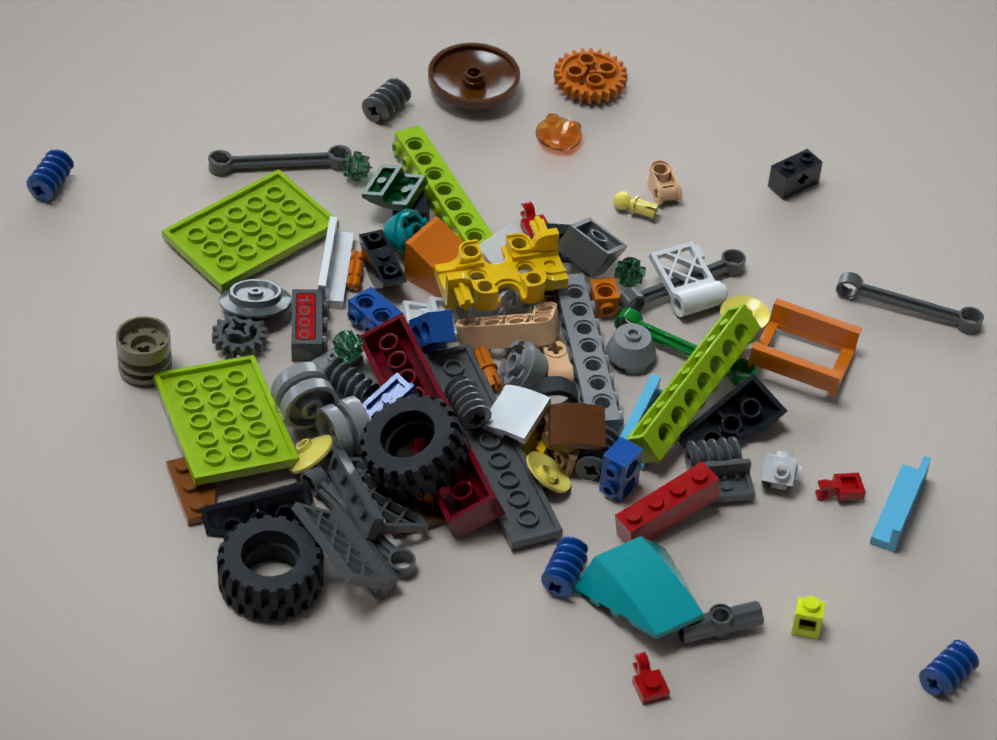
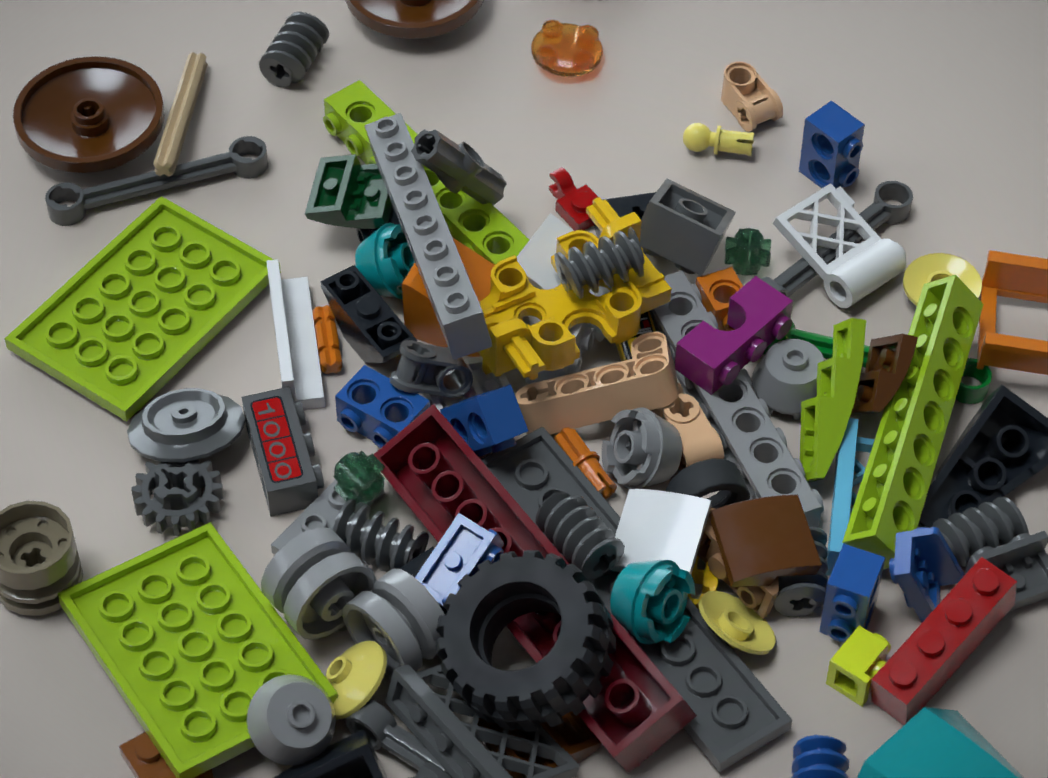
camera: 10 degrees left, 5 degrees up
clear green gear [341,151,372,182] -> none
black brick [768,148,823,200] -> none
none -> reddish brown dish [13,56,165,173]
none -> tan axle [153,52,208,176]
none -> light grey cone [247,675,336,765]
none -> light grey brick [364,113,492,360]
none -> dark grey piece [389,340,473,398]
none -> dark grey piece [411,129,507,205]
none -> dark grey piece [554,227,645,299]
none -> teal cone [610,560,695,644]
none -> magenta arch [675,276,793,395]
none -> blue brick [799,101,865,189]
none -> lime slope [800,318,866,483]
none -> neon yellow brick [826,625,891,707]
none -> reddish brown slope [850,333,918,416]
none -> blue bracket [889,527,964,622]

